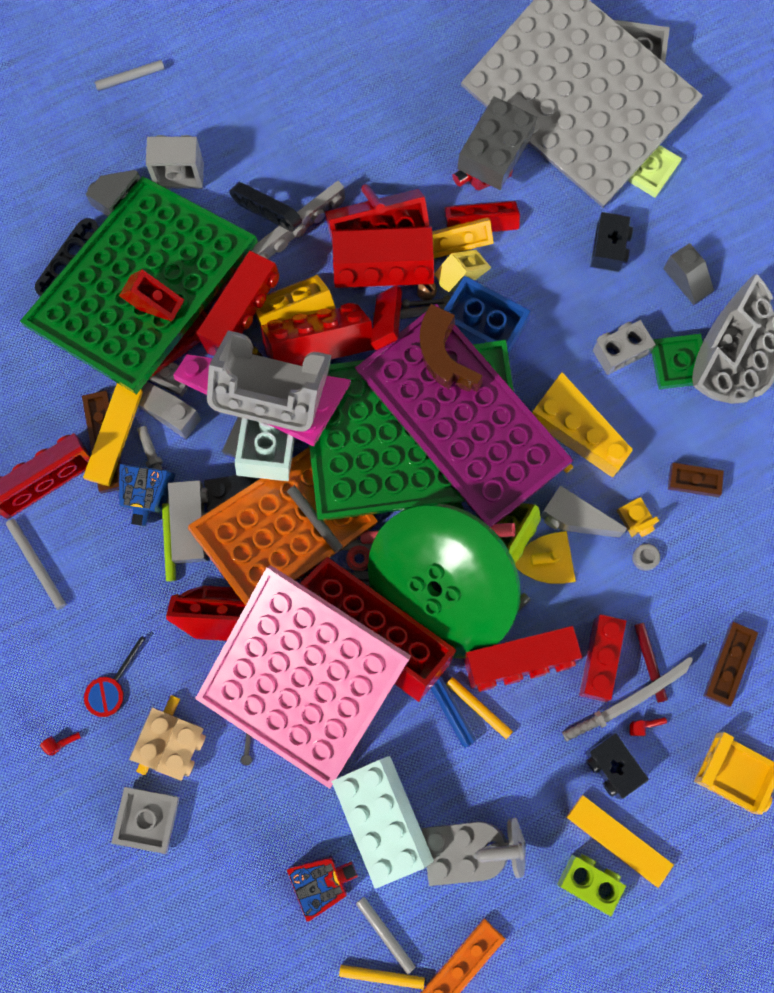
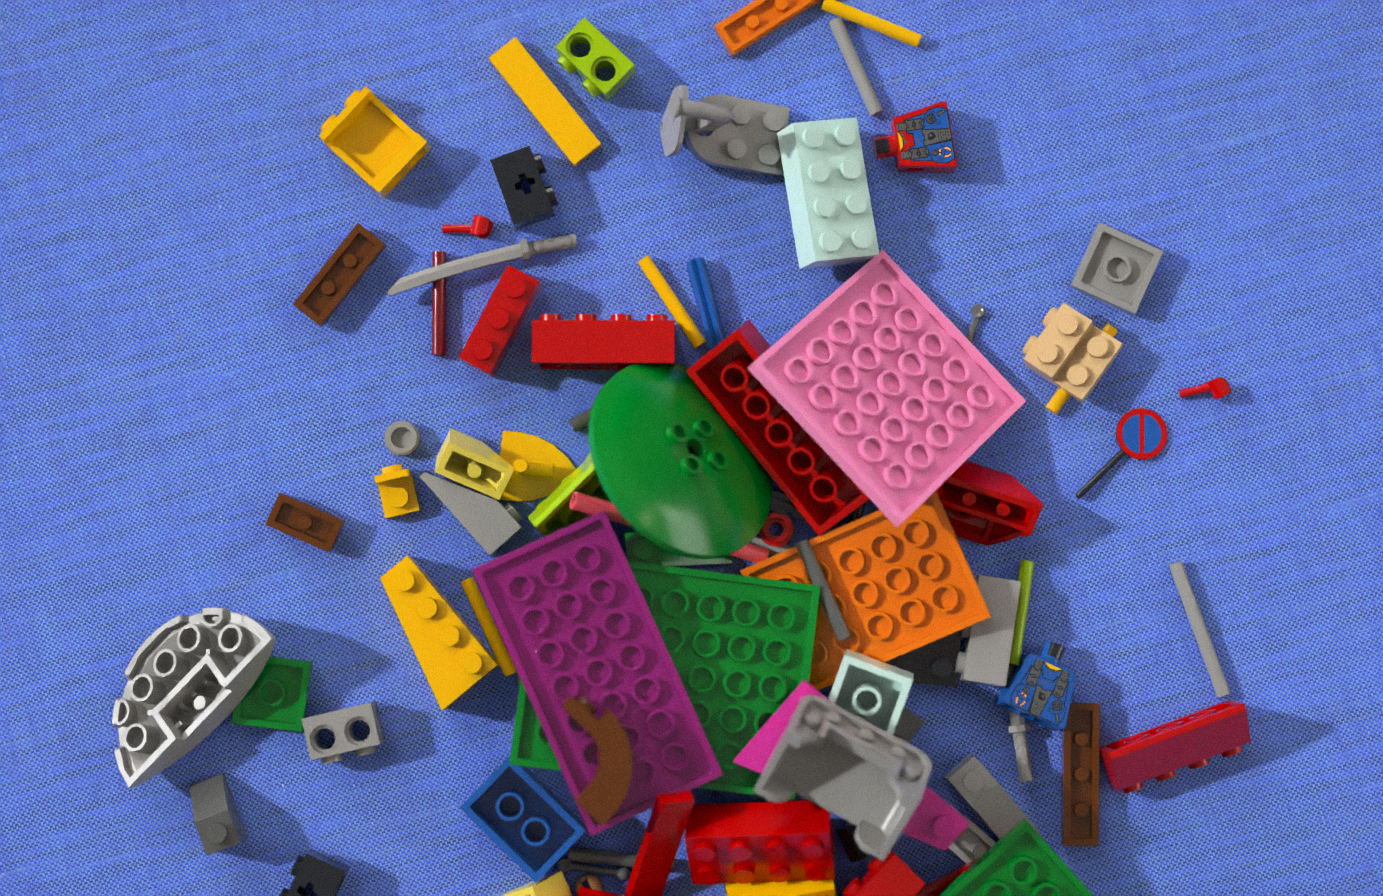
camera: 165 degrees left, 10 degrees up
yellow tile [83,383,143,487] -> none
none -> light yellow slope [435,428,514,500]

